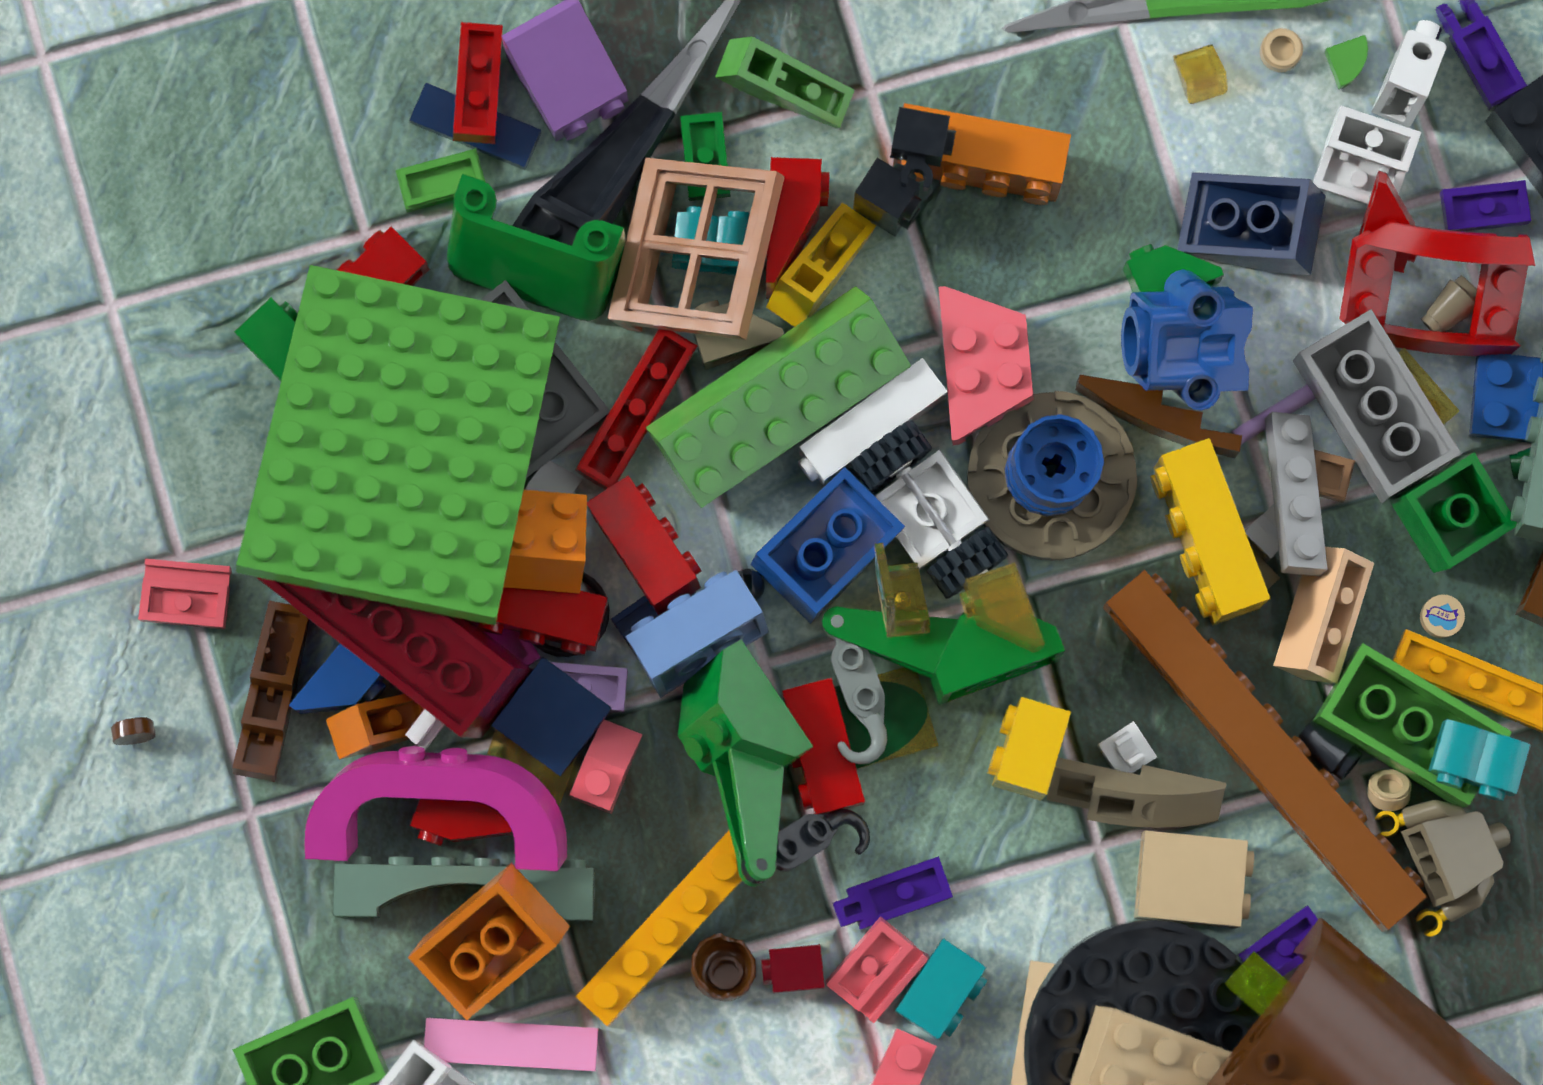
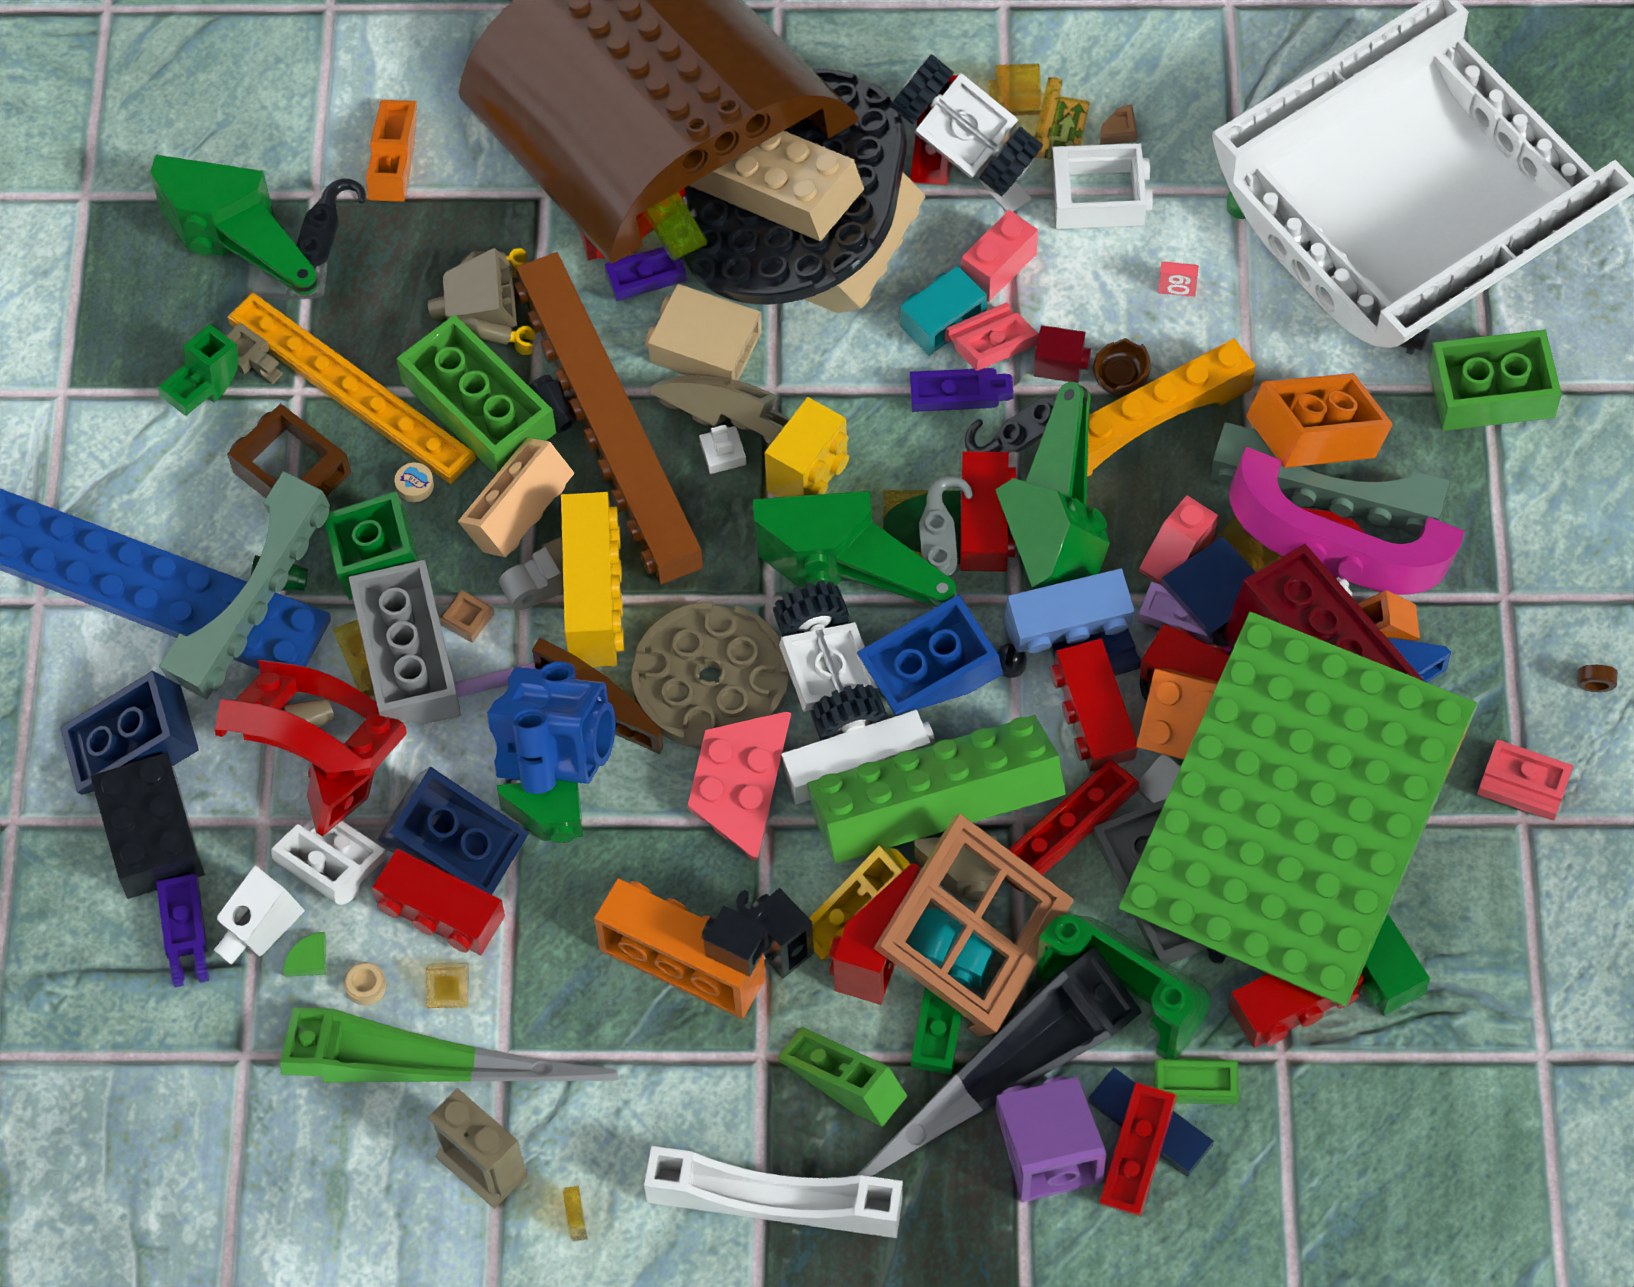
camera: 160 degrees left, 20 degrees down
reddish brown slope [232,601,310,782] -> none
bright pink tile [424,1018,599,1071] -> none
clear yellow panel [874,543,930,637] -> none
clear yellow slope [959,562,1045,652] -> none
blue wheel [1004,414,1104,517] -> none
light grey plate [1265,412,1328,576] -> none
tan tile [1367,769,1412,811] -> none
teal brick [1428,719,1531,801] -> none
dark purple plate [1440,180,1531,232] -> none
none -> red brick [372,849,505,956]

